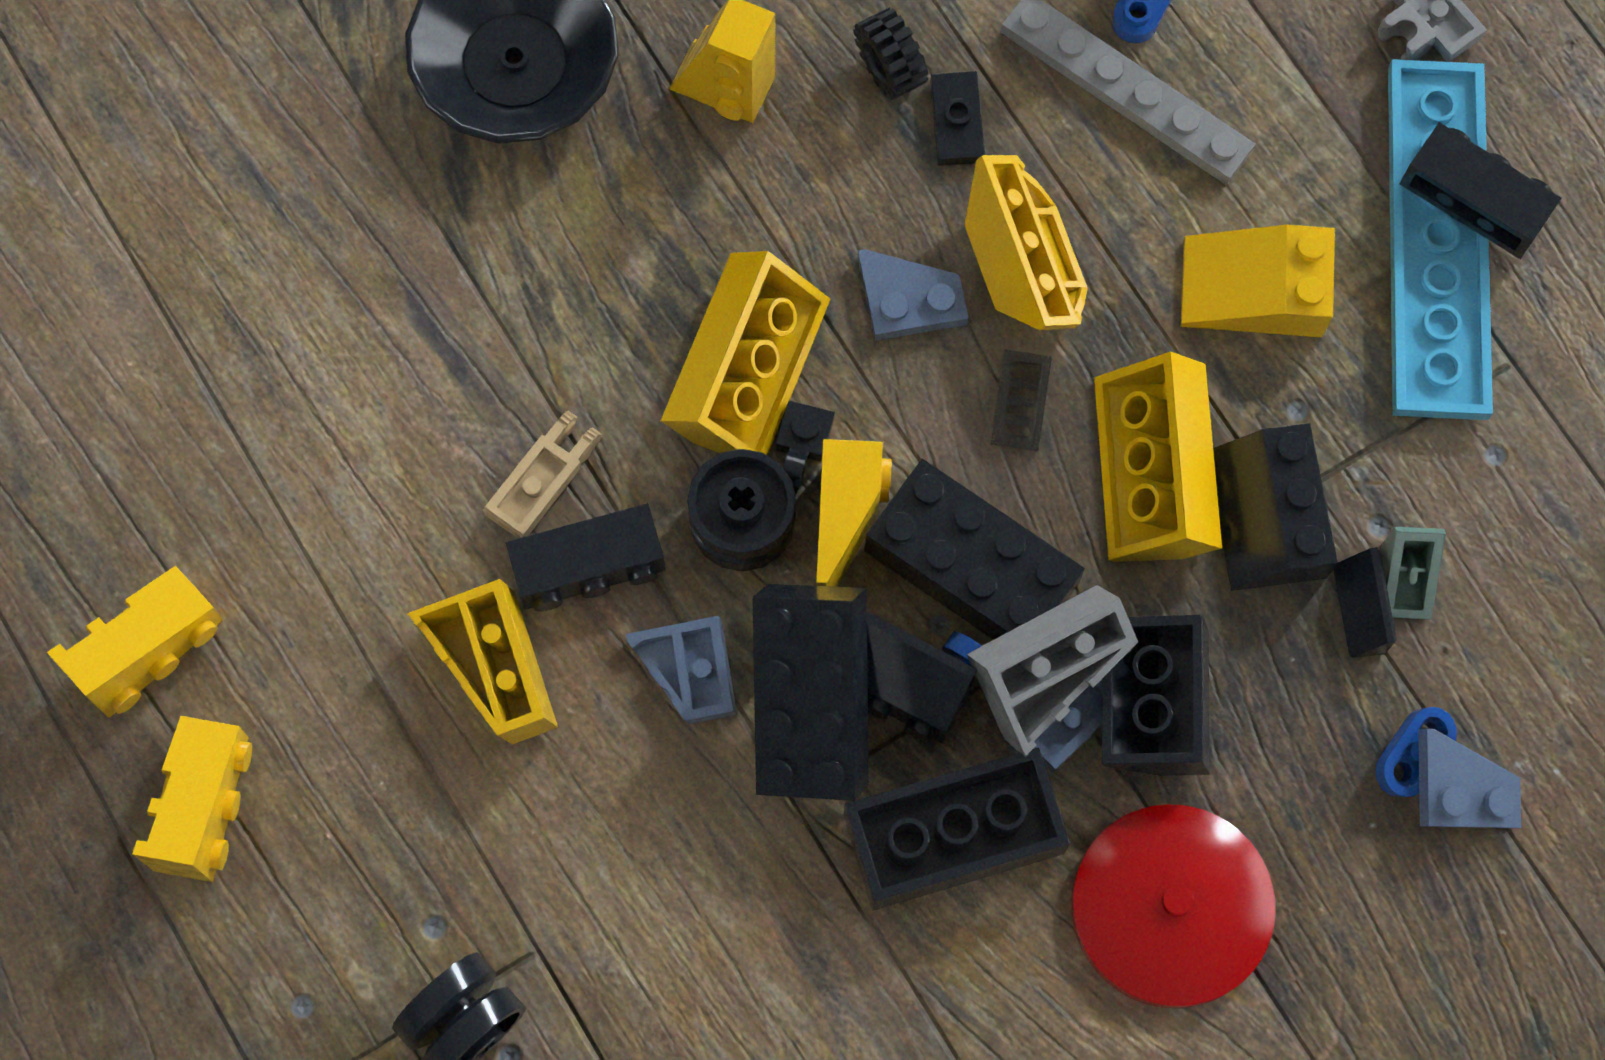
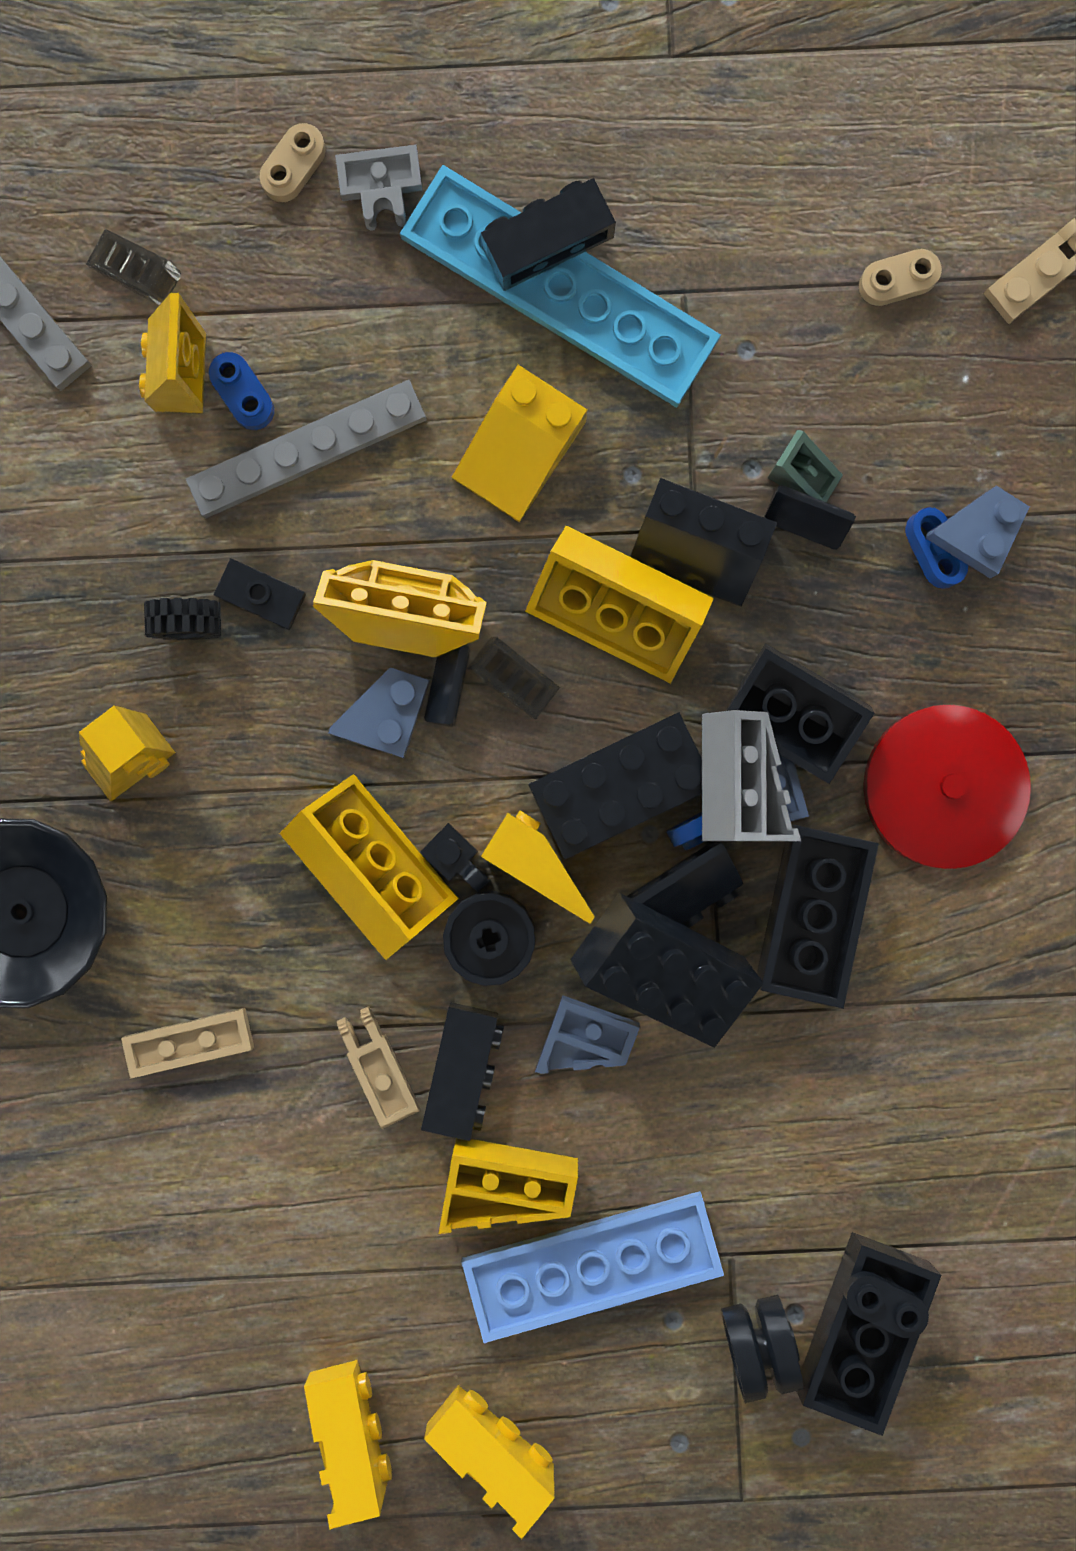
camera: 60 degrees left, 15 degrees up
none -> tan plate [121,1008,254,1079]
none -> black slope [424,644,471,727]
none -> light blue plate [461,1191,724,1343]

